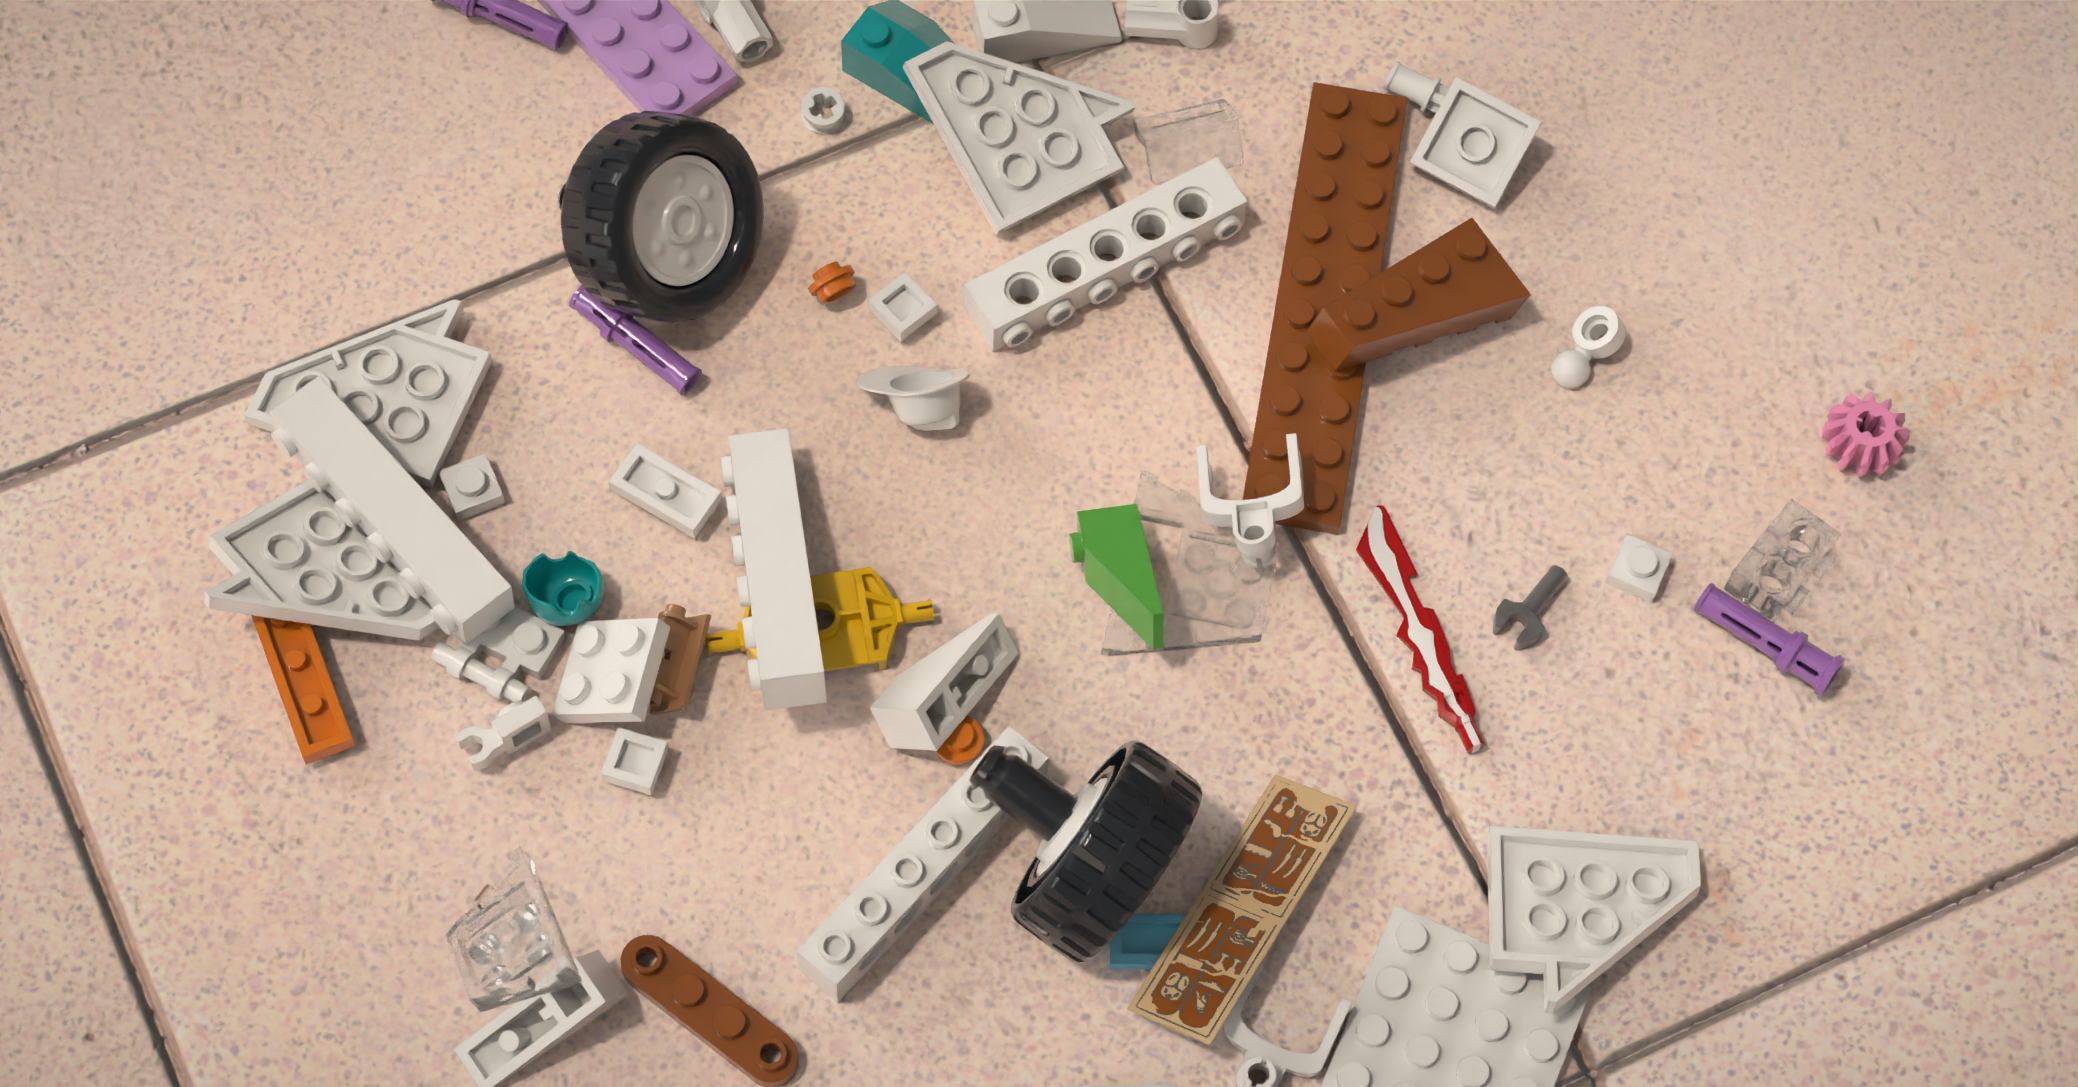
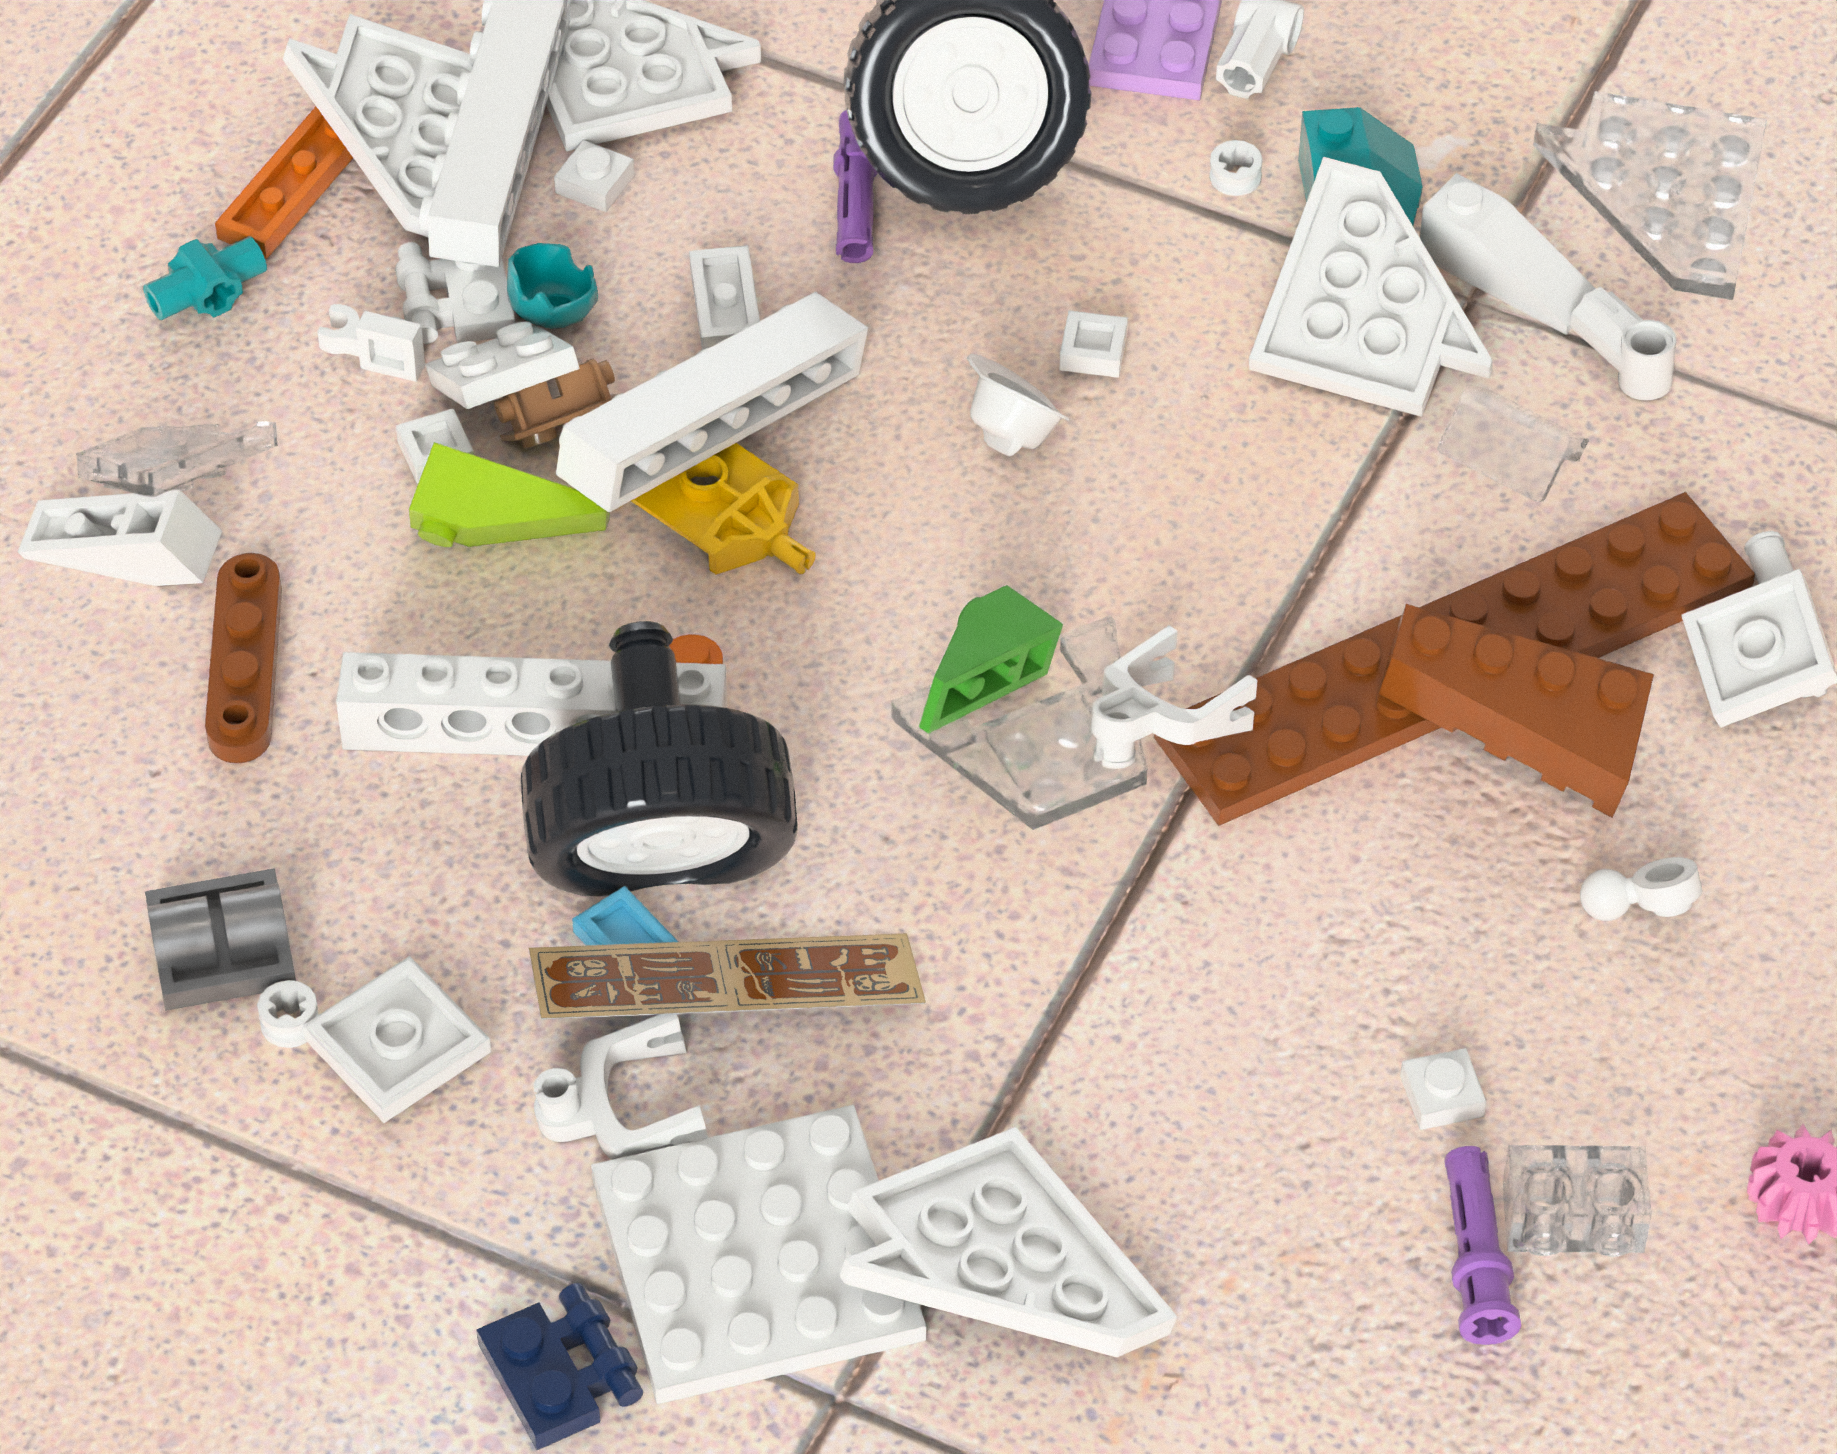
camera: 55 degrees right, 15 degrees down
orange plate [808,261,856,304] -> none
white slope [870,613,1019,751] -> none
white brick [964,157,1248,352] -> none
red sword [1356,505,1486,754] -> none
flat silver bar [1492,565,1568,651] -> none
none -> teal axle [143,236,267,321]
none -> lime slope [409,442,610,547]

